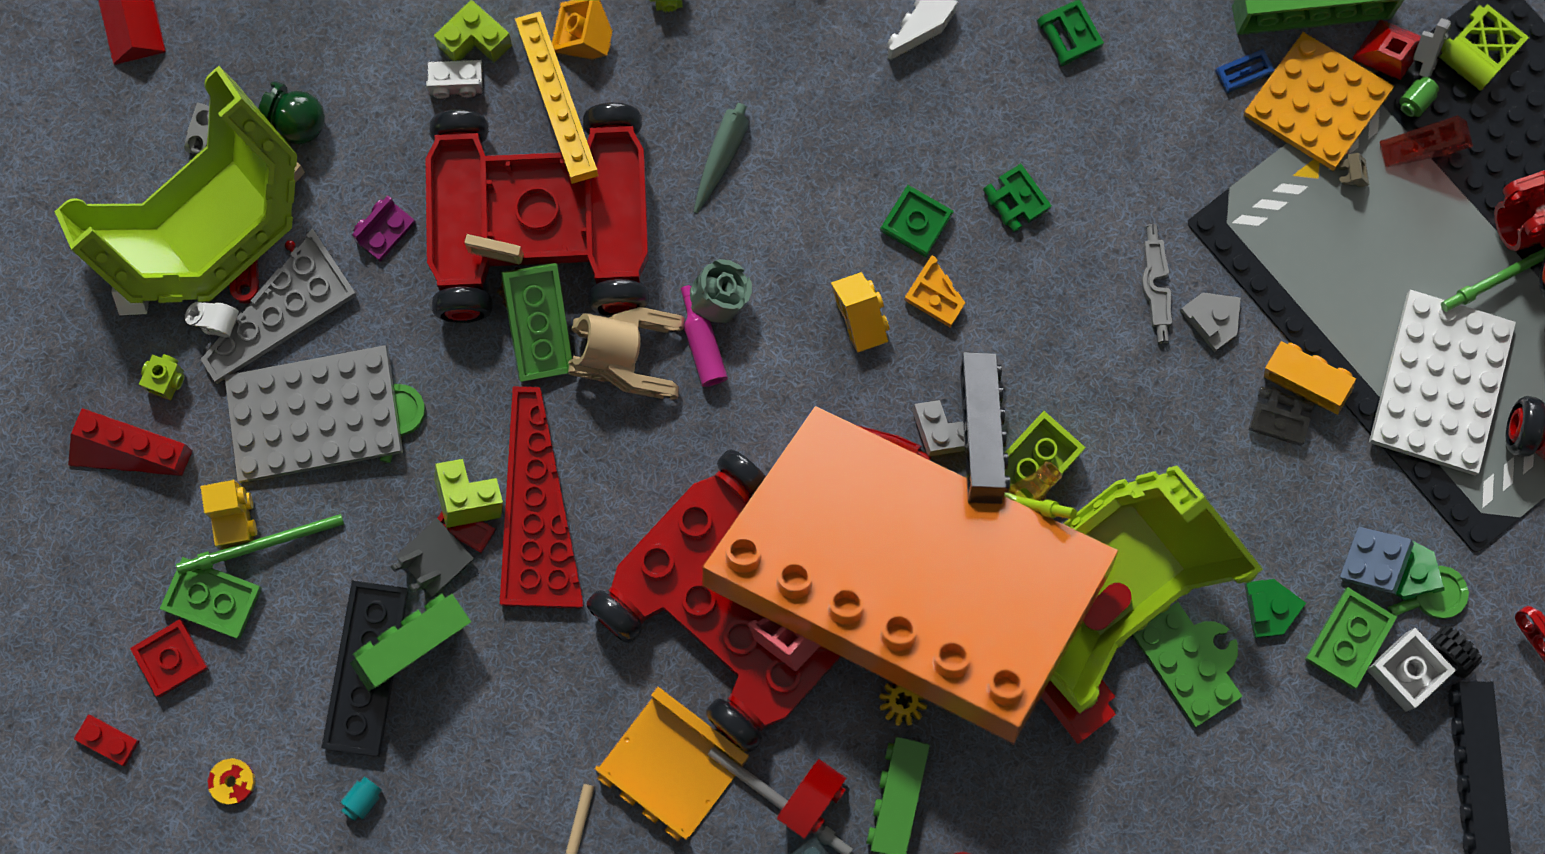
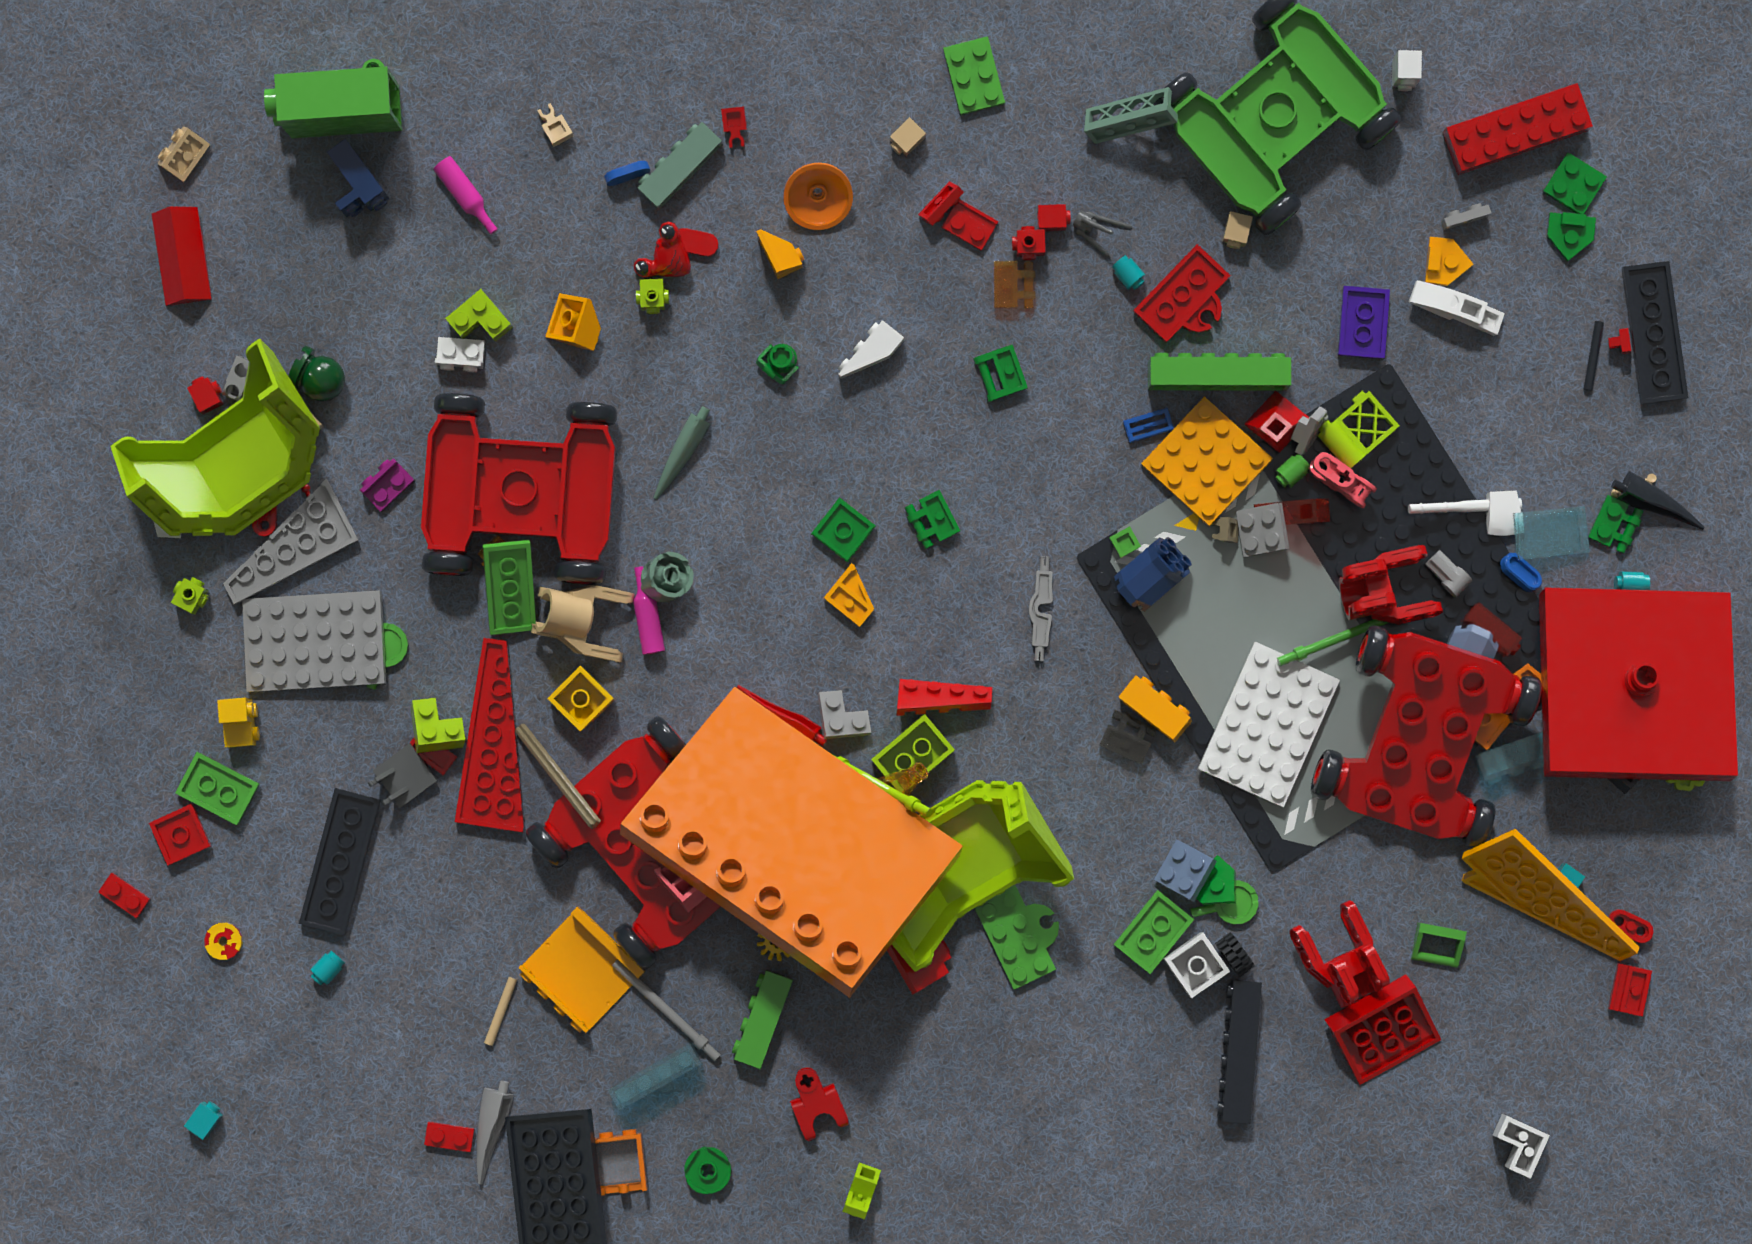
camera: 10 degrees right, 10 degrees up
red wedge [68,408,193,476] -> none
bright green bar [176,514,344,574] -> none
white piece [185,302,239,338] -> none
bright green brick [350,594,471,691] -> none
tan tile [464,234,524,264] -> none
yellow plate [515,12,598,184] -> none
red brick [776,759,847,839] -> none
yellow brick [831,272,890,352] -> none
brick [960,352,1010,504] -> none
red tile [1083,583,1132,631] -> none
light grey plate [1180,293,1241,352] -> none
green plate [1245,579,1306,639] -> none
none -> red brick [187,376,224,415]
none -> dark tan axle [515,724,601,829]
none -> yellow slope [547,665,615,732]
none -> green piece [756,344,799,385]
none -> wing [896,679,992,716]
none -> bright green plate [1109,526,1141,558]
none -> dark blue brick [1114,537,1192,612]
none -> light grey plate [1236,503,1289,557]
none -> coral piece [1309,452,1377,508]

